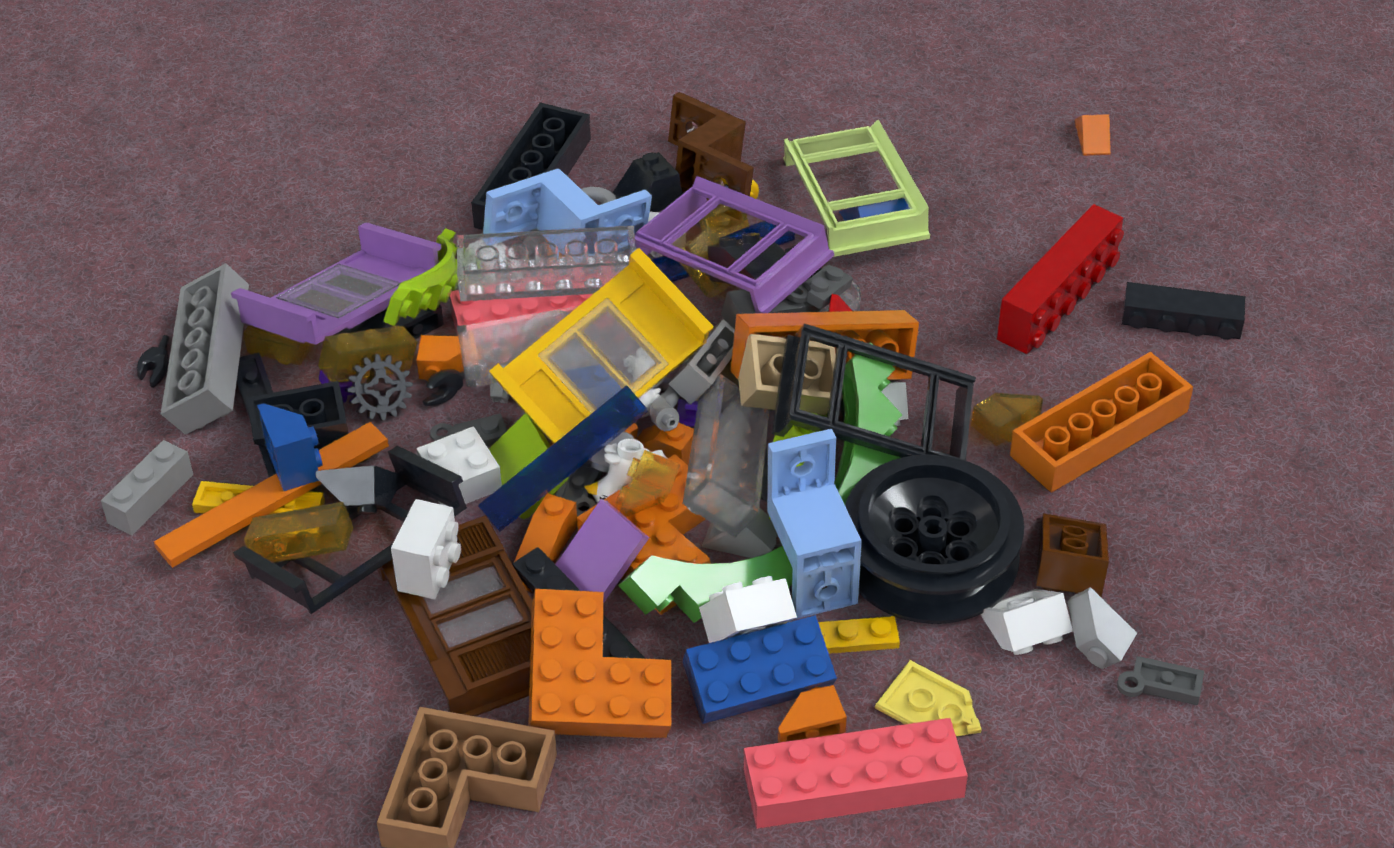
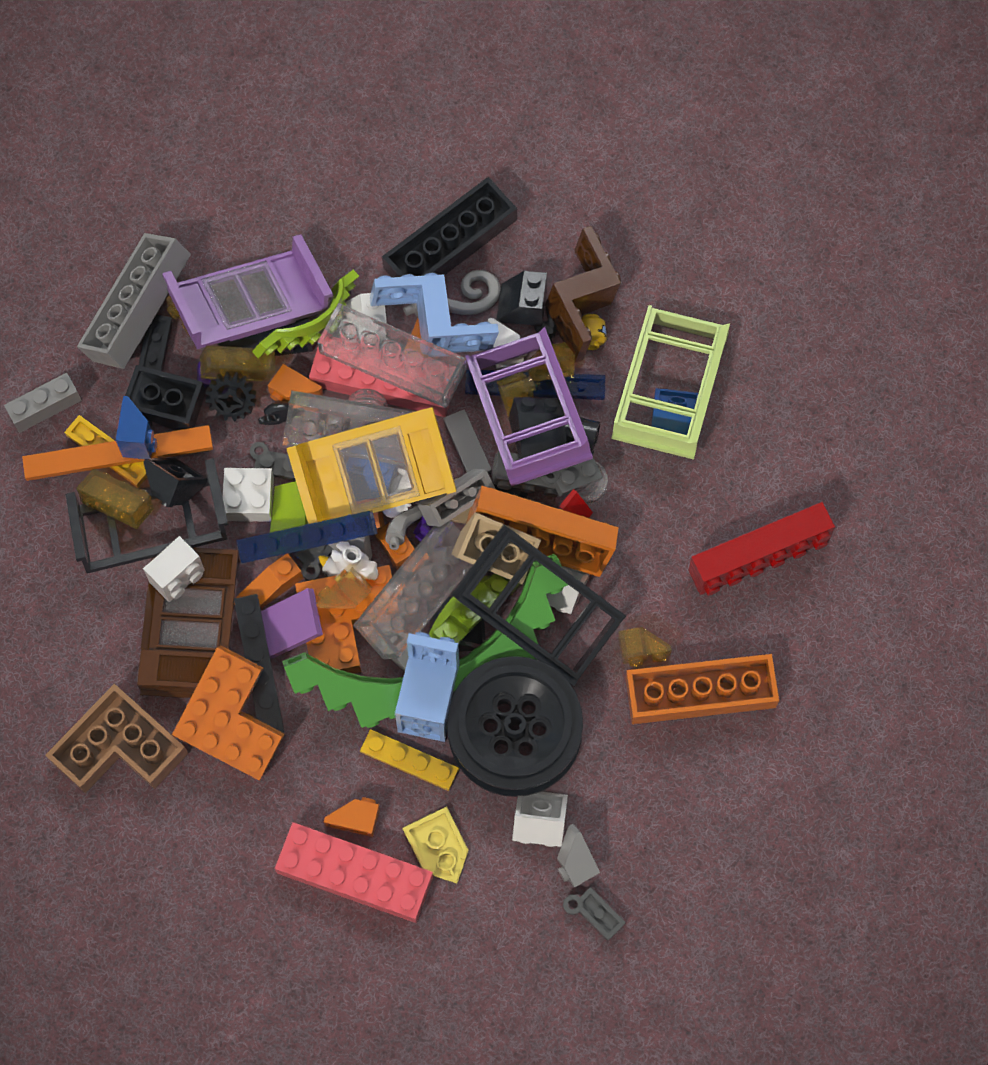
camera: 30 degrees right, 25 degrees up
black hand [137,335,170,388] -> none
blue brick [682,615,837,724] -> none
white brick [699,576,797,643] -> none
reddish brown slope [1036,513,1109,597] -> none
orange slope [1075,114,1111,156] -> none
black brick [1121,282,1246,340] -> none

